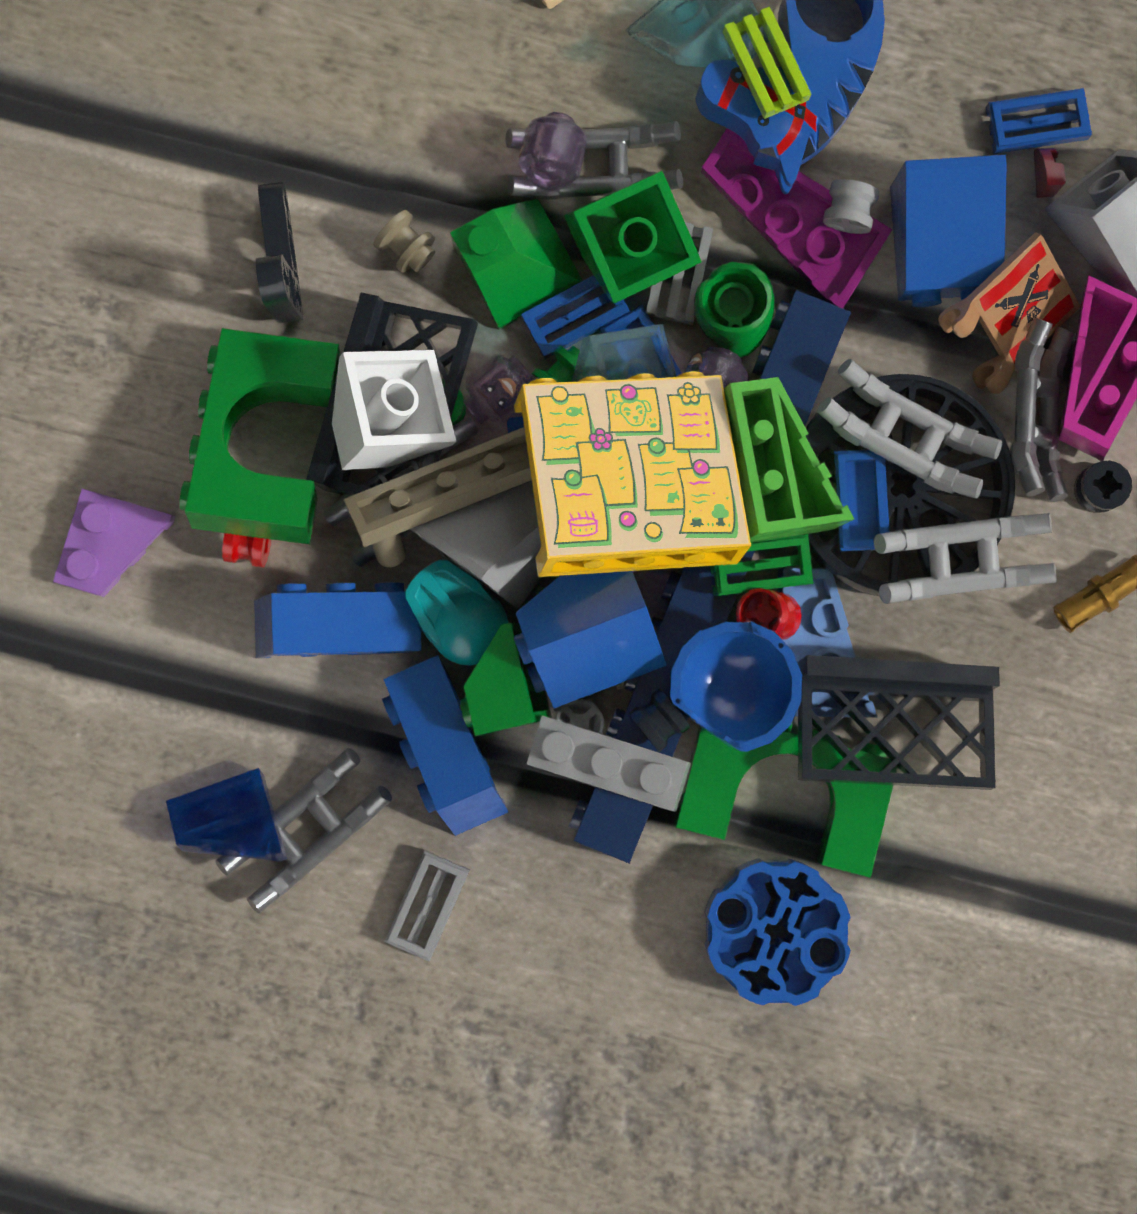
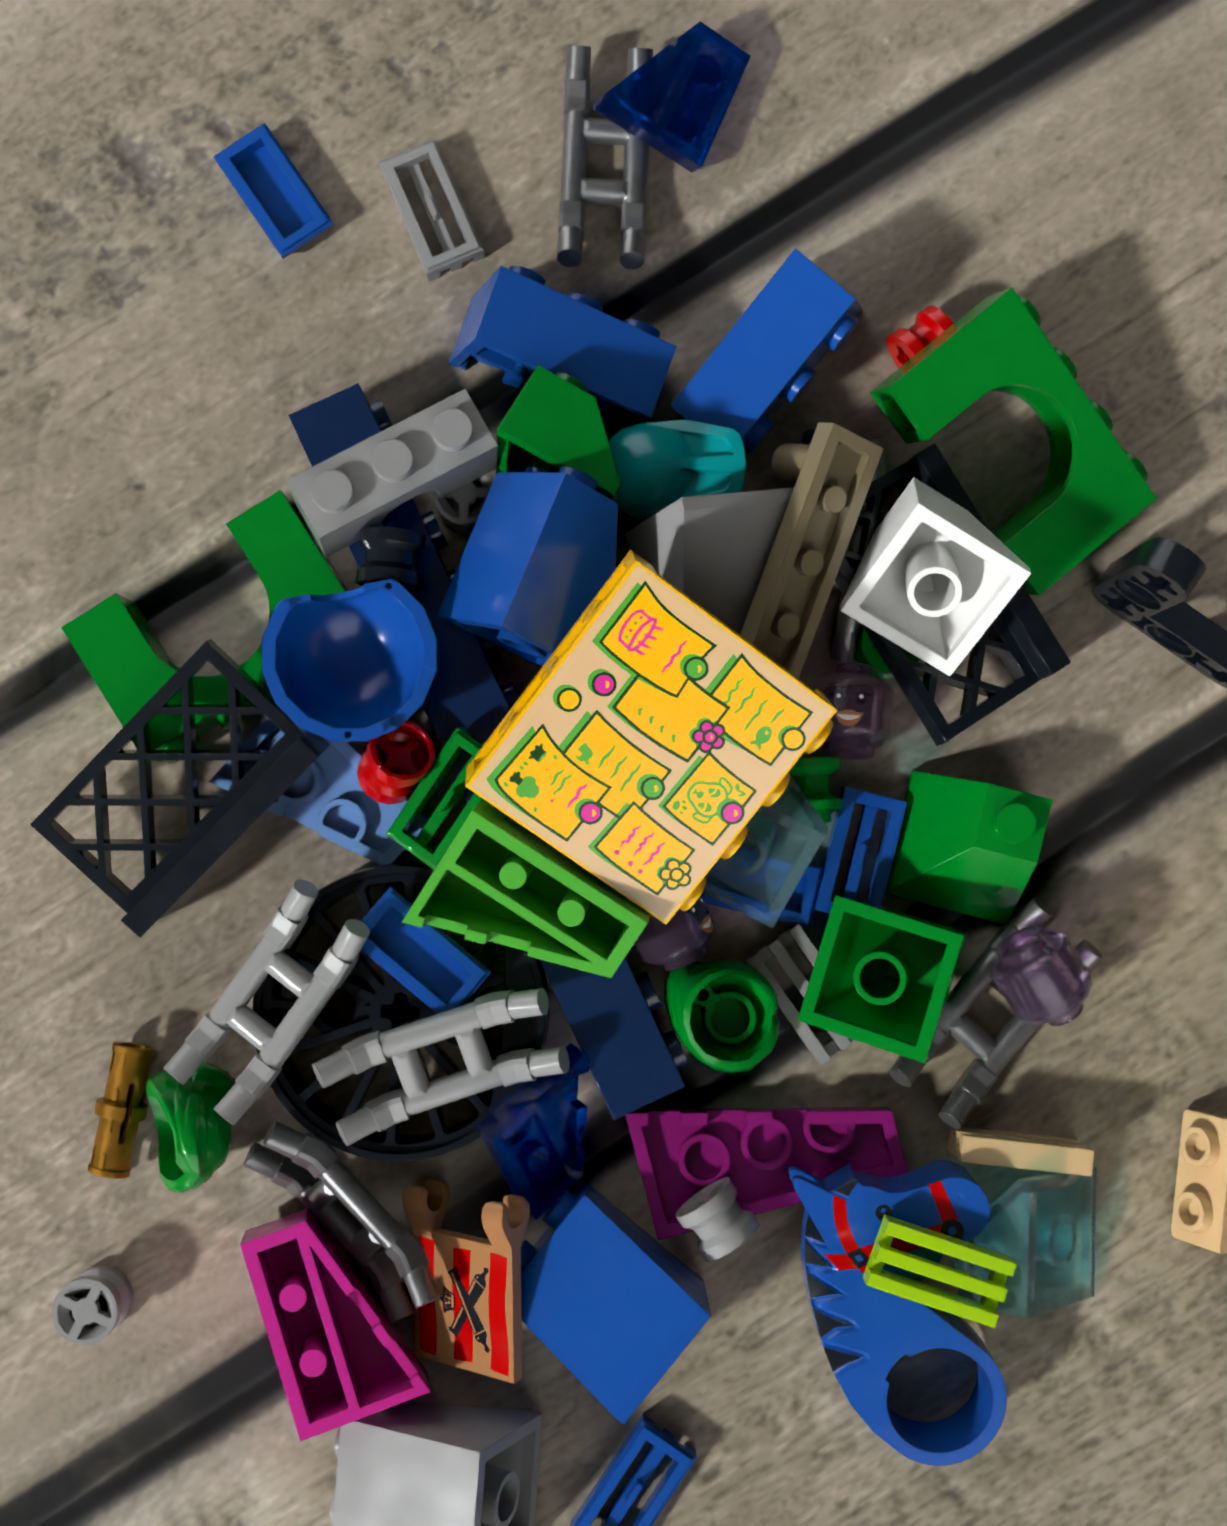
camera: 130 degrees right, 0 degrees up
medium lavender wing [53,489,175,597] -> none
dark tan wheel [373,210,435,273] -> none
blue connector [704,858,851,1006] -> none
dark red tile [1034,148,1066,198] -> none
black wheel [1074,460,1132,513] -> none
none -> green hair [146,1062,236,1193]
none -> blue tile [213,123,334,259]
none -> clear blue wing [476,1043,590,1220]
none -> tan tile [947,1126,1094,1177]

